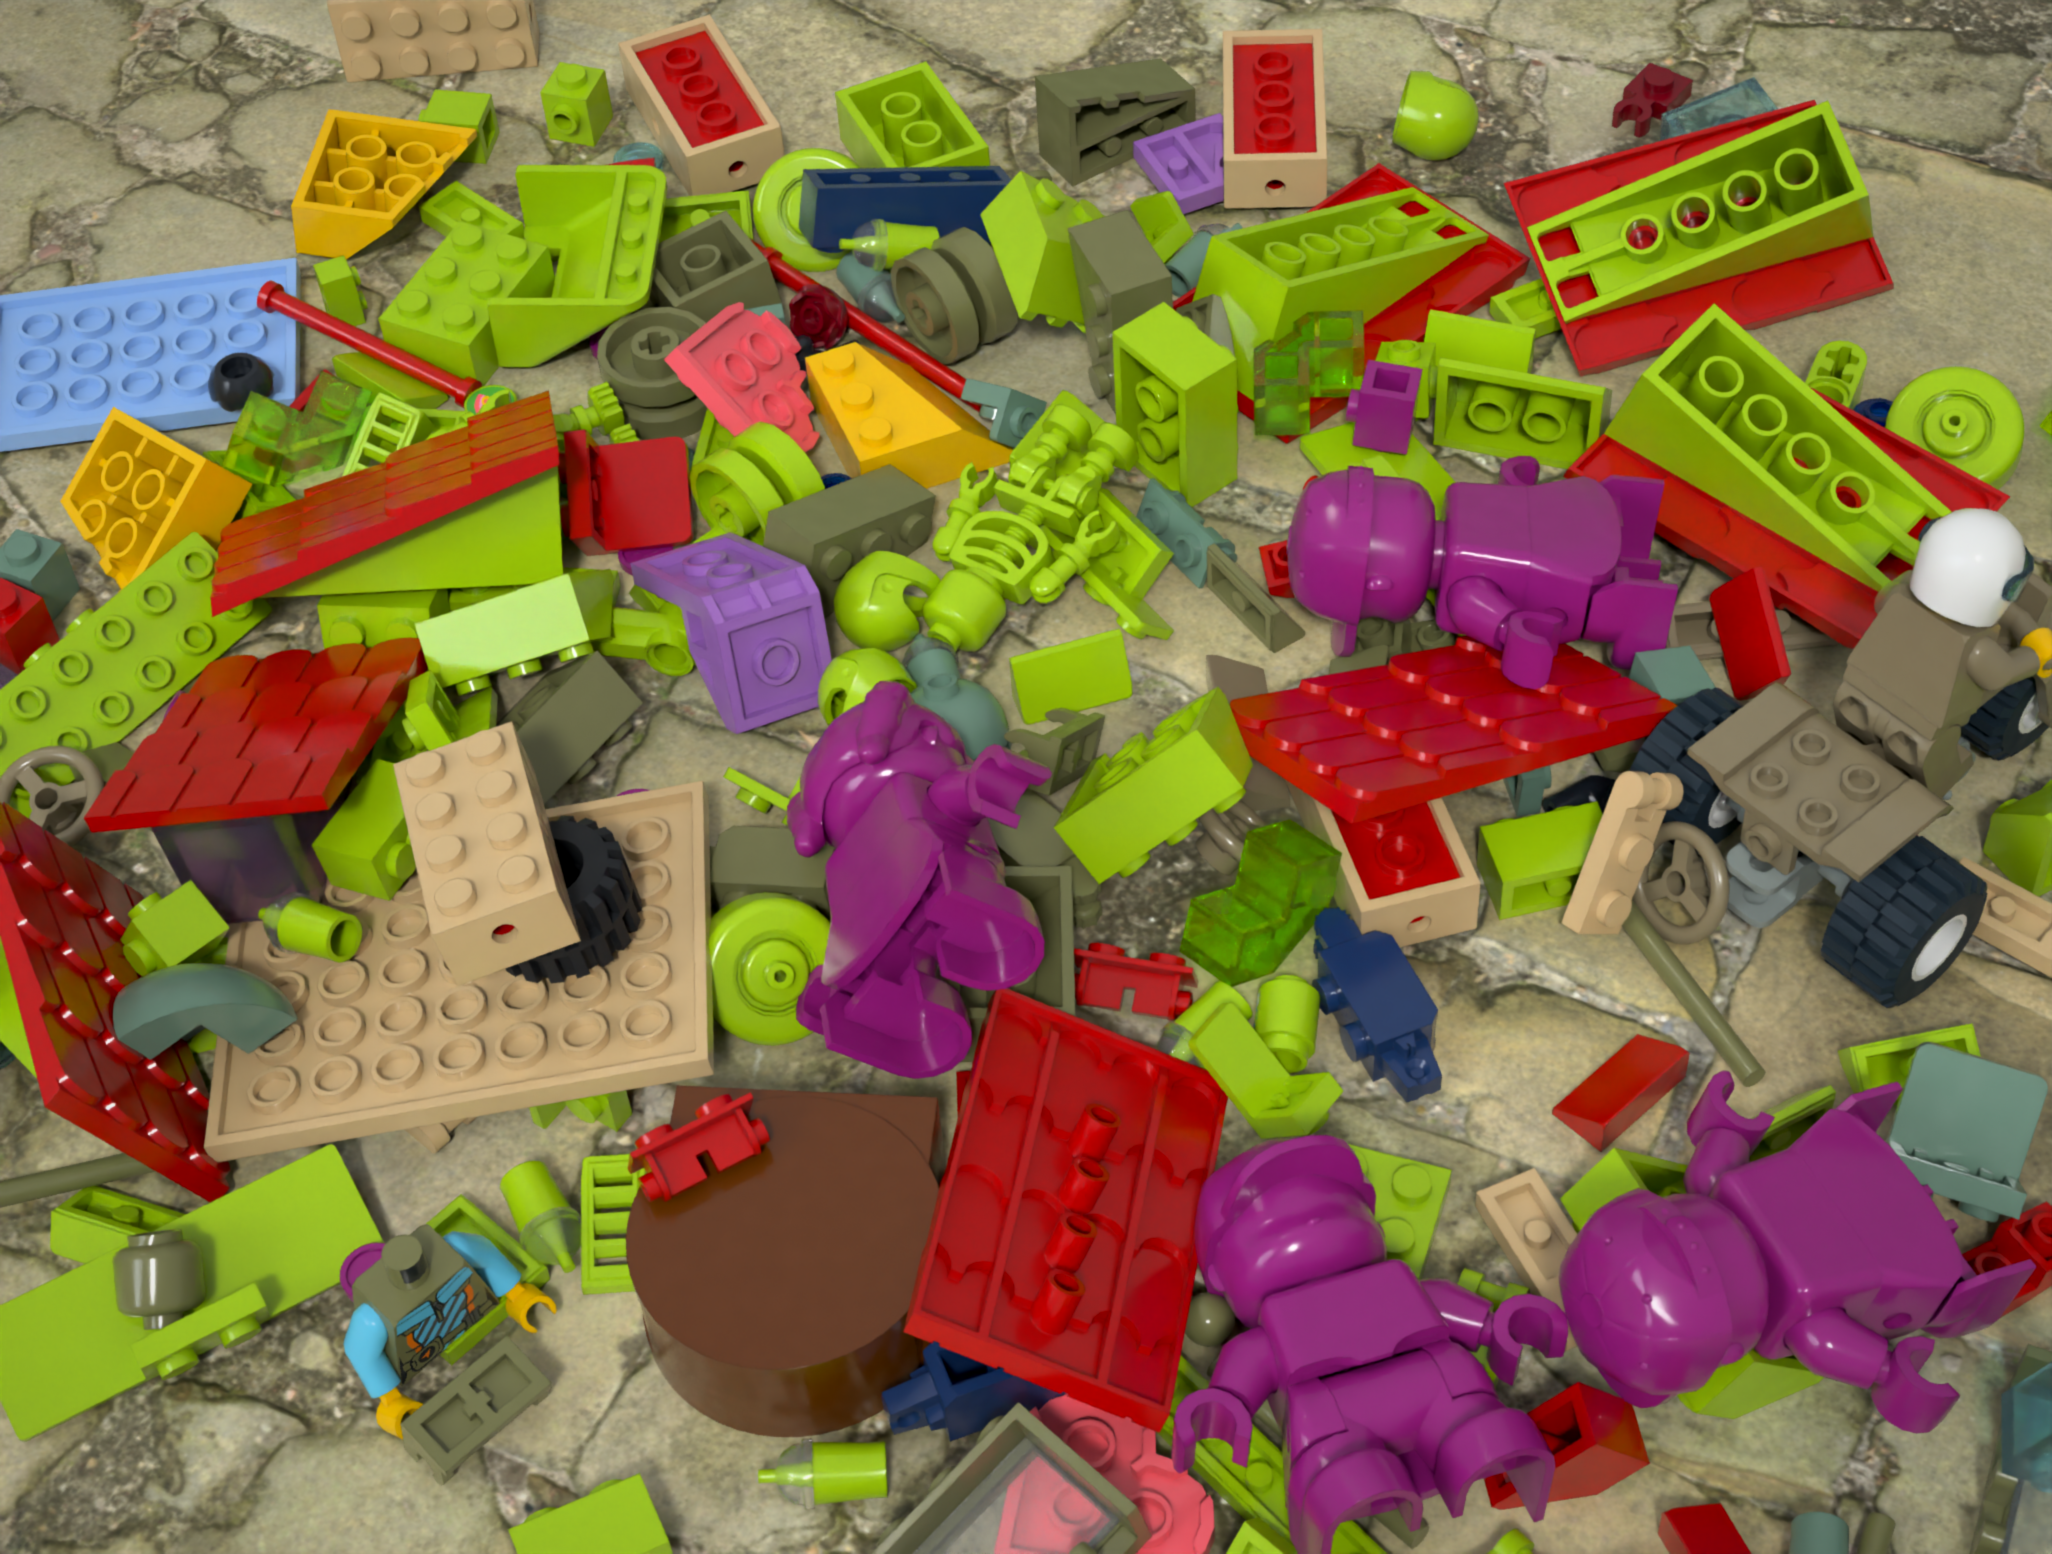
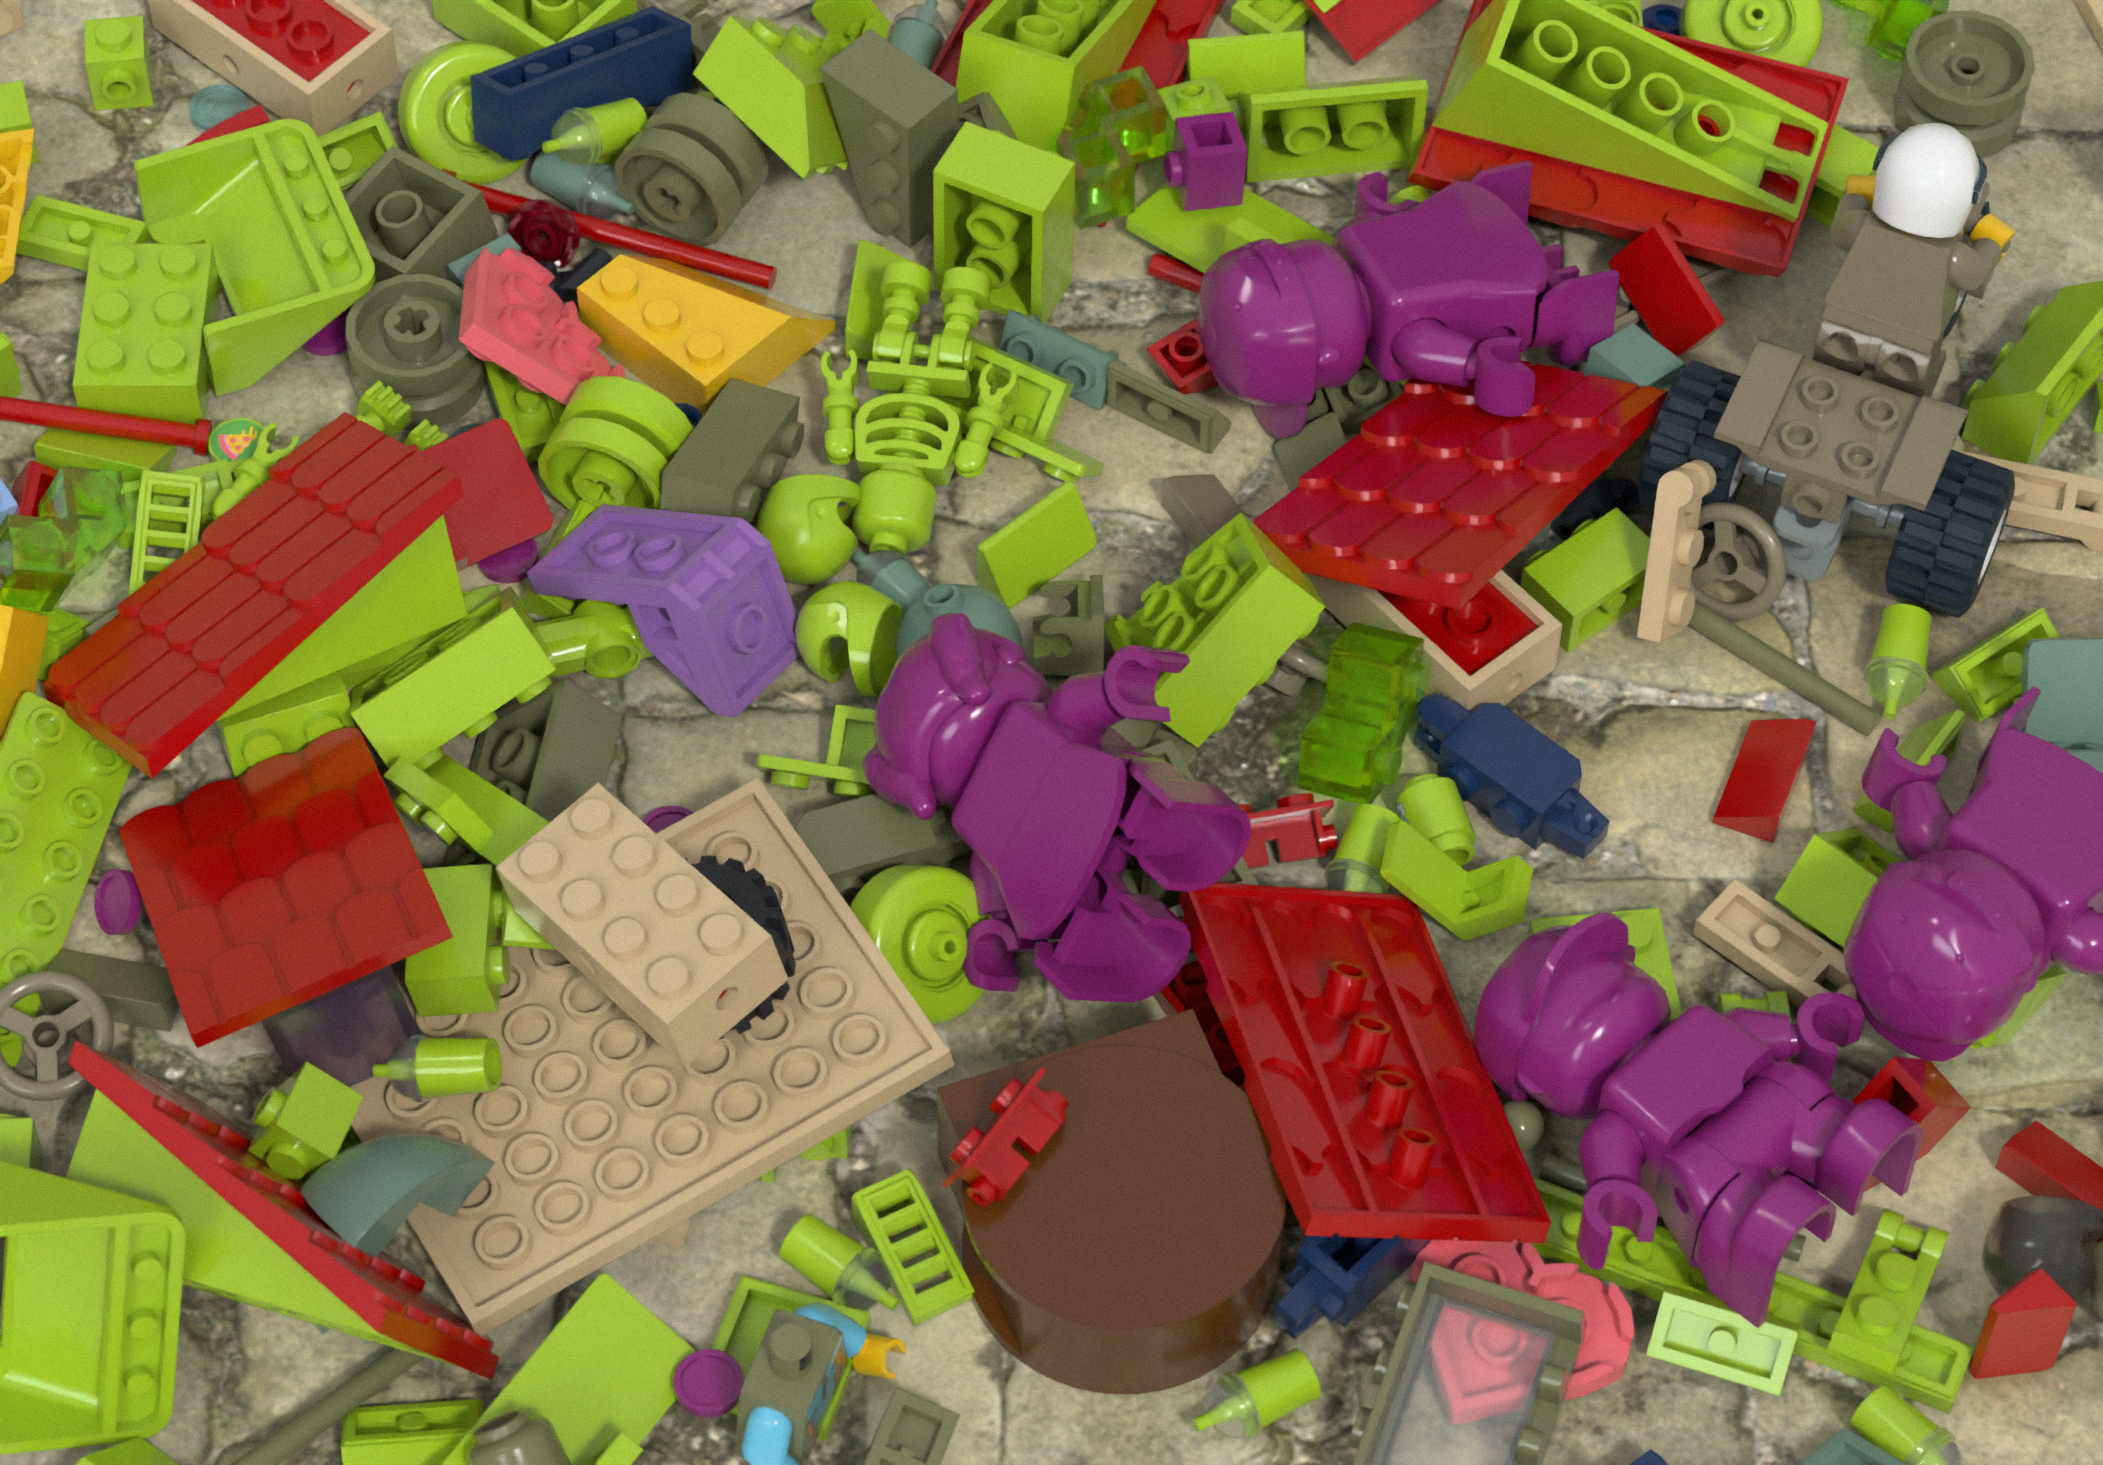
camera: 30 degrees left, 5 degrees up
sand green bracket [960,378,1047,449] -> none
none -> piece [1864,604,1932,720]

